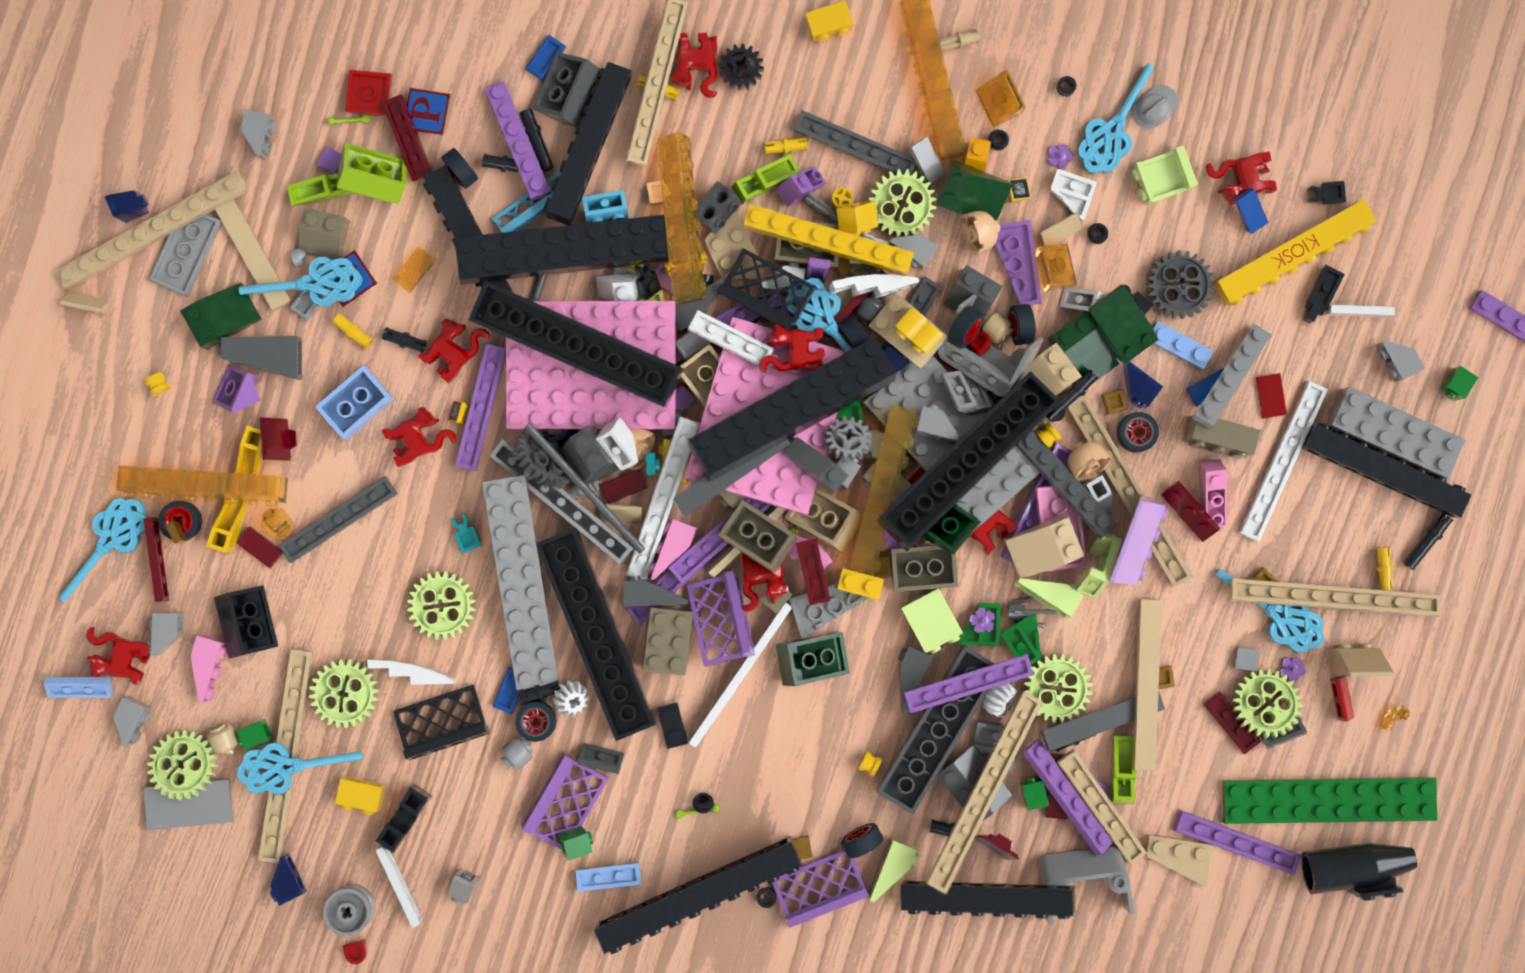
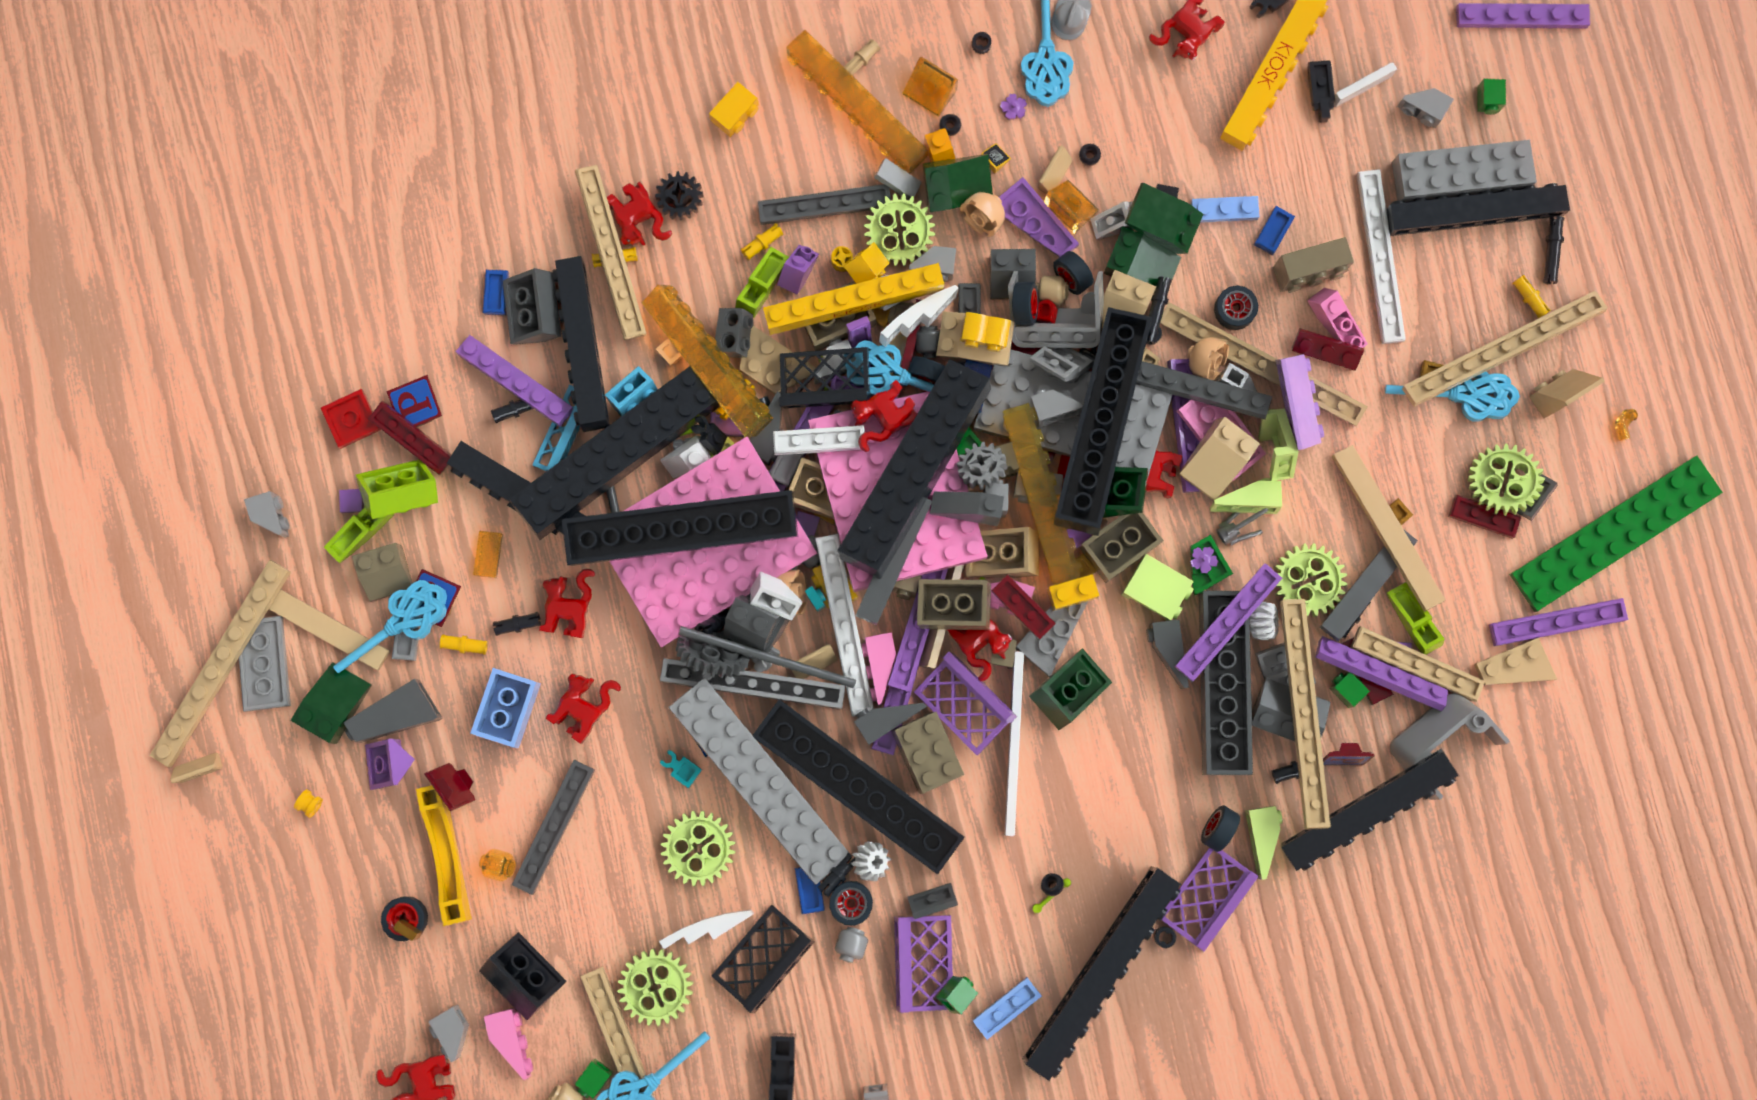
camera: 30 degrees left, 5 degrees down
medium azure piece [59,498,148,602] -> none
clear blue slope [104,190,149,223] -> none
clear yellow brick [116,466,288,507] -> none
dark red tile [143,517,170,602] -> none
dark red tile [237,526,283,568] -> none
light grey hinge [290,249,308,267] -> none
lime hinge [327,115,371,125] -> none
yellow brick [335,776,386,815] -> none
black wheel [441,147,478,189] -> none
slope [448,401,469,425] -> none
medium lavender plate [455,344,506,471] -> none
black pin [520,108,554,172] -> none
dark red tile [600,469,647,504] -> none
black plate [657,702,688,749] -> none
pearl gold tile [792,836,813,860] -> none
light grey axle [804,193,838,224] -> none
yellow wheel [858,751,882,777] -> none
green wing [1000,614,1041,665] -> none
yellow wheel [1036,422,1062,449] -> none
white wing [1050,169,1097,221] -> none
pearl gold tile [1101,389,1128,415] -> none
clear blue slope [1123,361,1163,408] -> none
yellowish green panel [1131,145,1198,205] -> none
dark grey gear [1146,250,1216,319] -> none
light grey plate [1193,324,1272,430] -> none
light grey tile [1233,647,1259,671] -> none
blue tile [1234,187,1269,234] -> none
red slope [1256,373,1287,419] -> none
medium lavender plant [1279,657,1306,682] -> none
black piece [1301,843,1417,901] -> none
red slope [1330,676,1354,722] -> none

